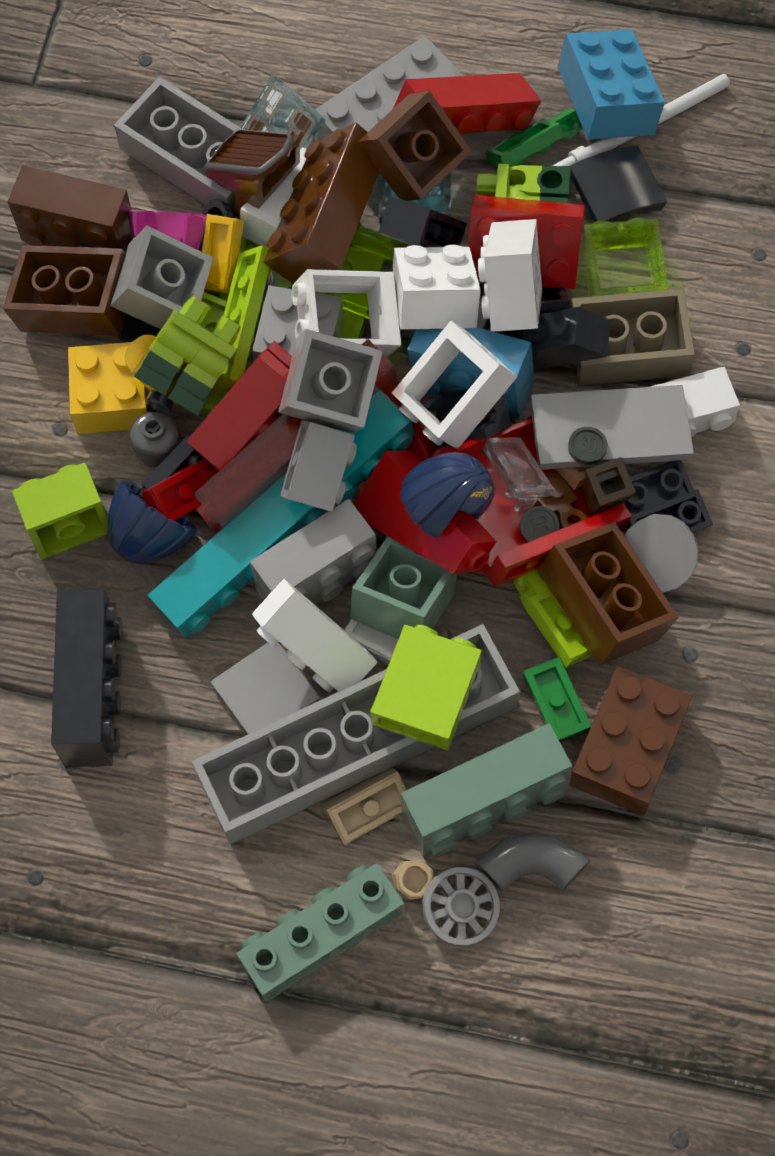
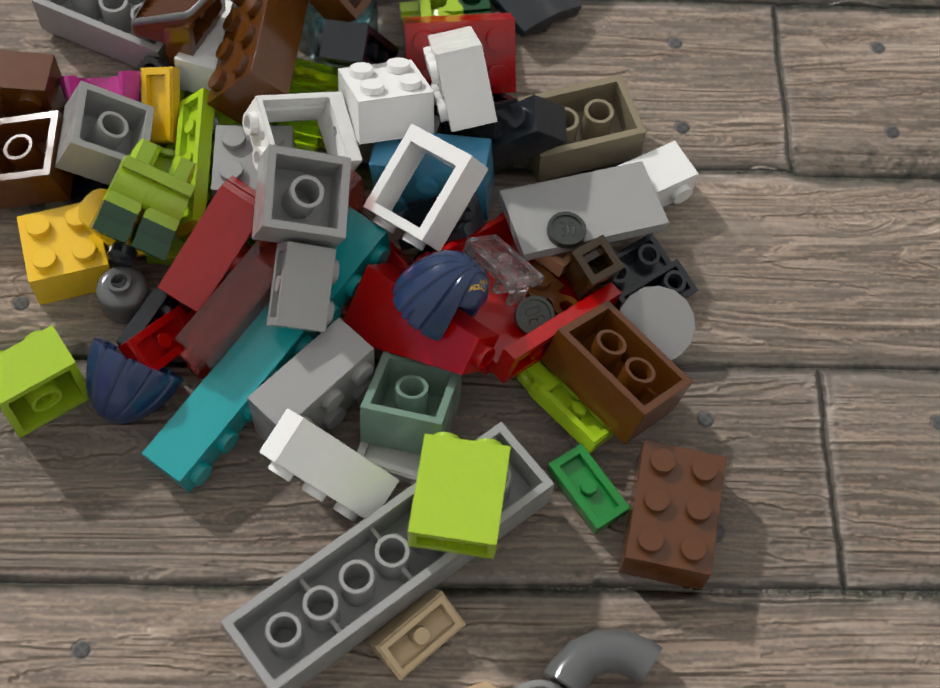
camera: 20 degrees left, 5 degrees down
black brick [51,589,123,768] -> none
light grey tile [210,642,320,735] -> none
sand green brick [401,723,572,858] -> none
clear neon green window [582,218,668,297] -> none

